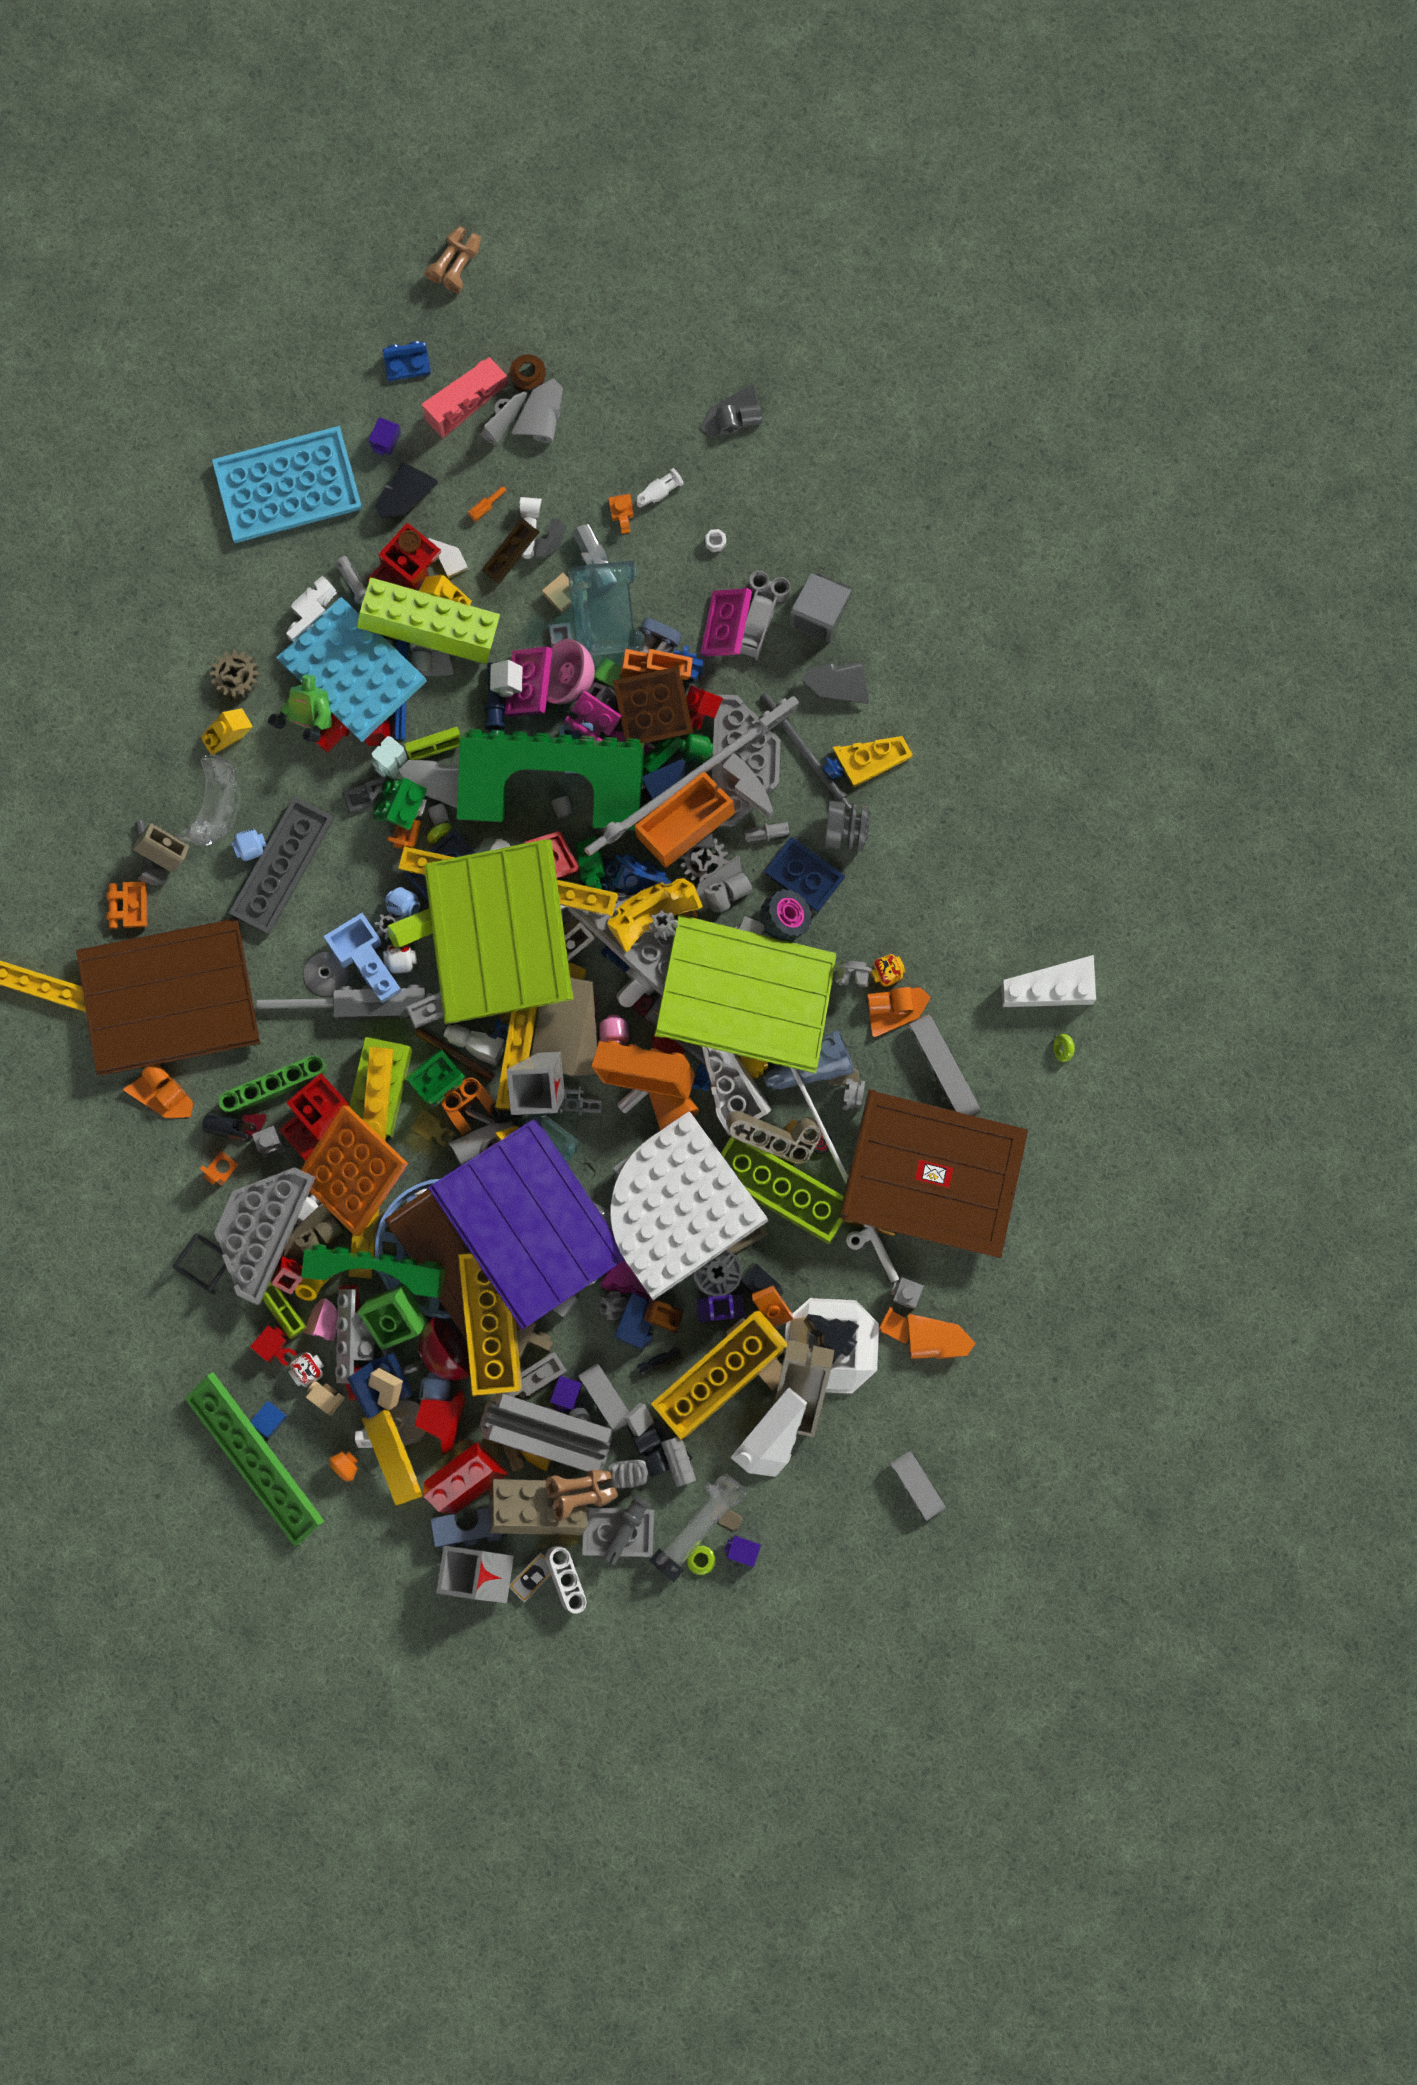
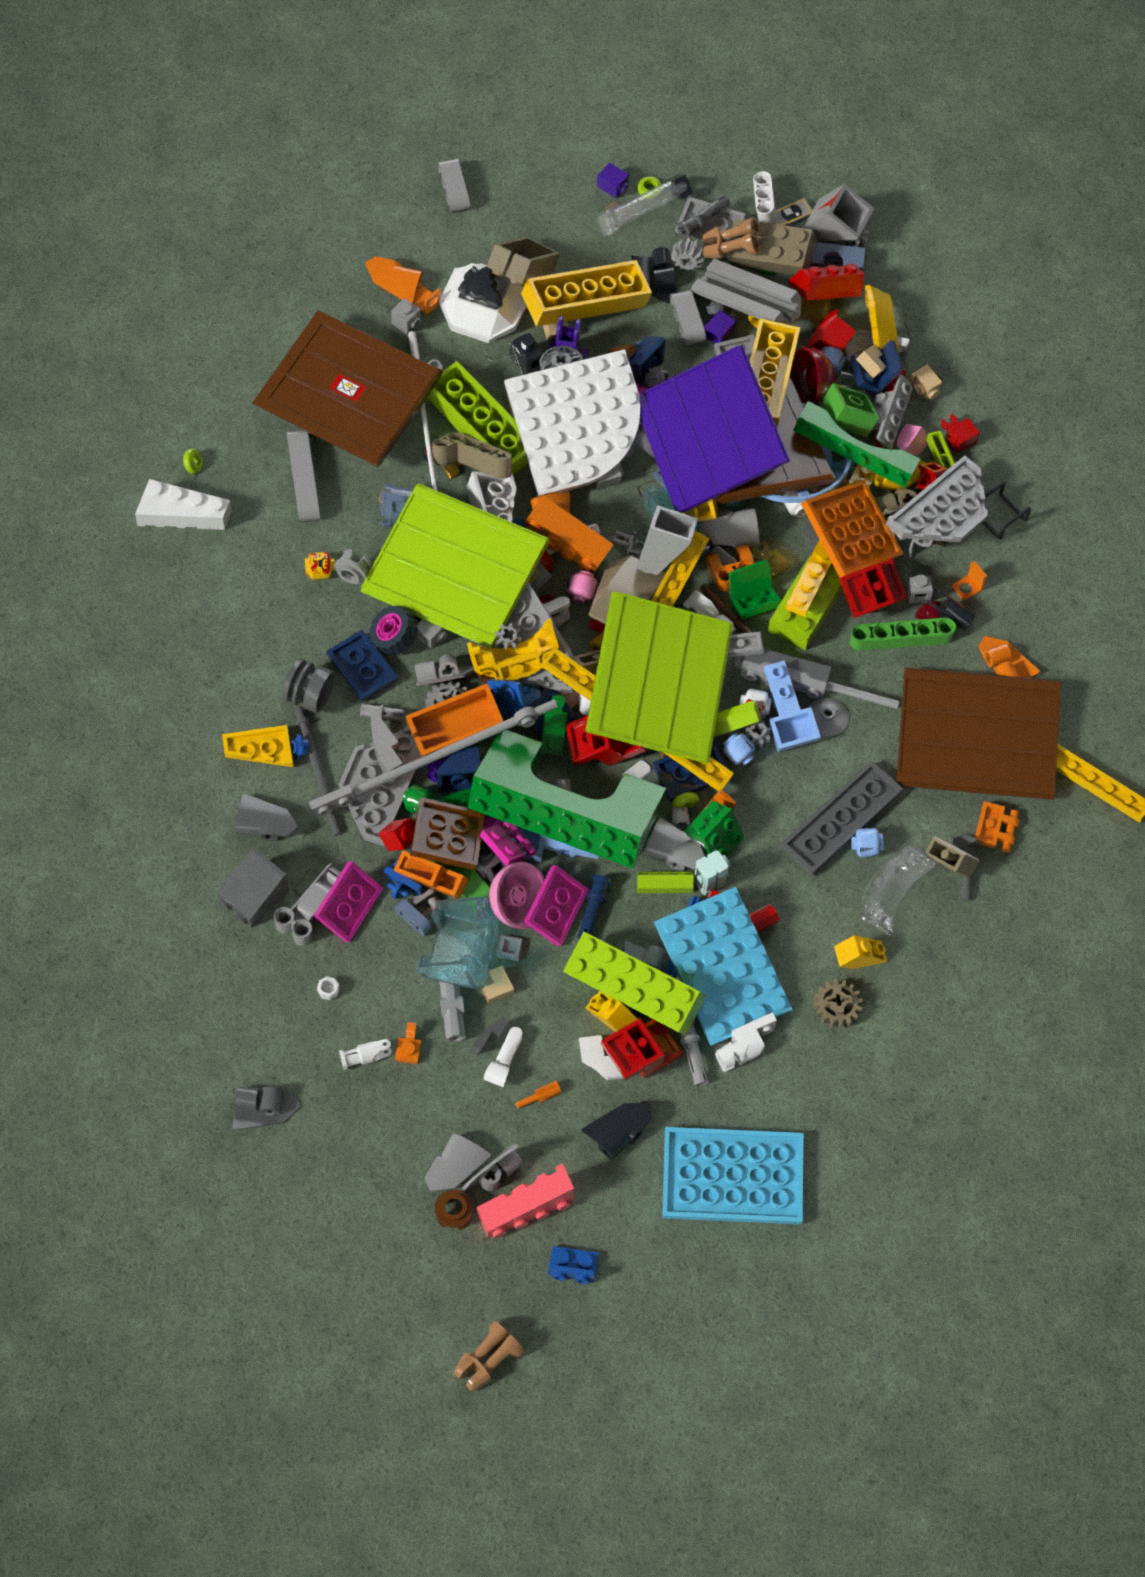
camera: 165 degrees left, 15 degrees down
bright green plate [185,1372,324,1547] -> none
blue brick [251,1401,288,1439] -> none
bright green torso [268,675,332,742] -> none
head [288,1353,324,1387] -> none
orange cone [329,1451,359,1482] -> none
dark grey slope [343,778,384,814] -> none
dark purple brick [369,417,401,455] -> none
reddish brown piece [398,530,421,553] -> none
dark brown tile [482,518,540,584] -> none
white brick [490,660,522,697] -> none
light grey tile [624,1403,654,1437] -> none
black axle [637,1347,682,1376] -> none
light grey axle [661,1437,696,1487] -> none
white wedge [731,1387,807,1477] -> none
orange plate [752,1286,794,1327] -> none
light grey wheel [842,1078,865,1112] -> none
orange panel [867,987,931,1037] -> none

